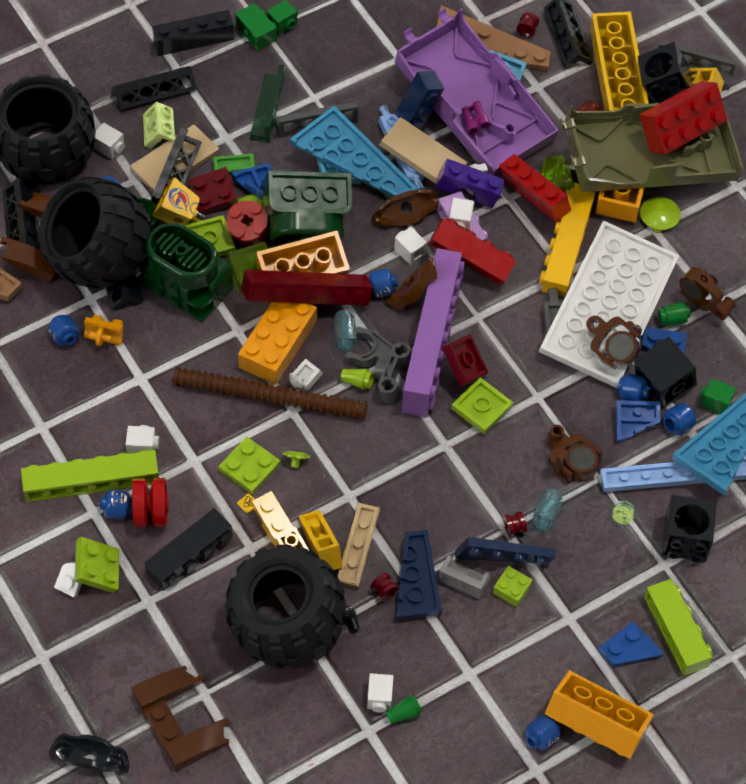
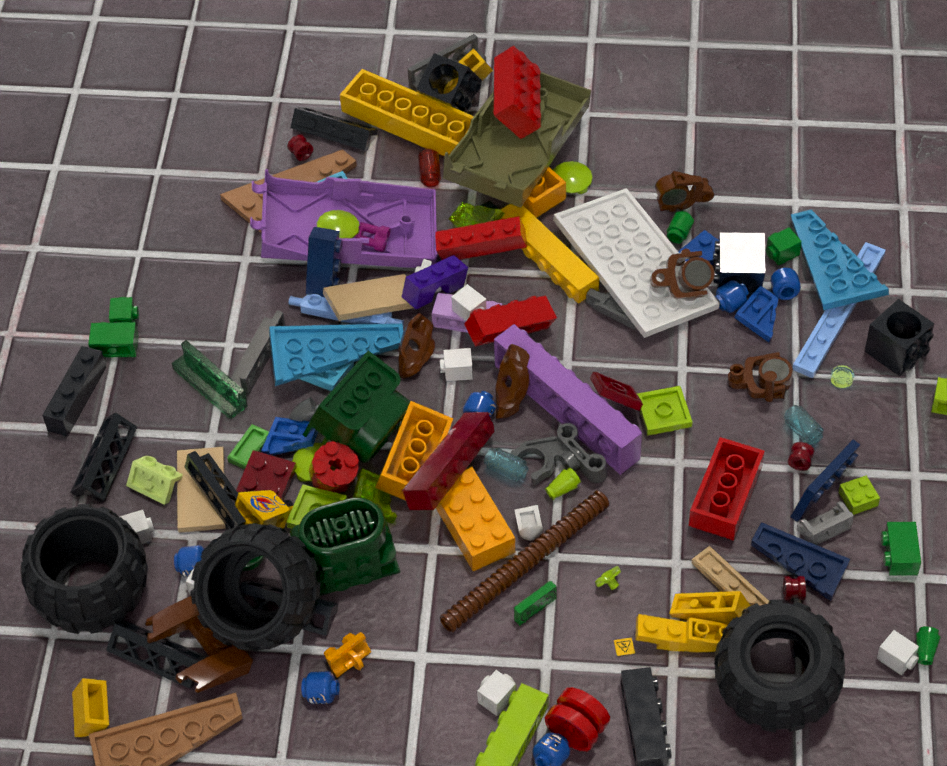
camera: 50 degrees left, 5 degrees down
lime plate [218,437,281,495] -> none
none -> lime dish [317,210,360,238]
none -> green tile [514,581,557,626]
none -> red brick [689,437,765,540]
none -> green brick [881,522,921,576]

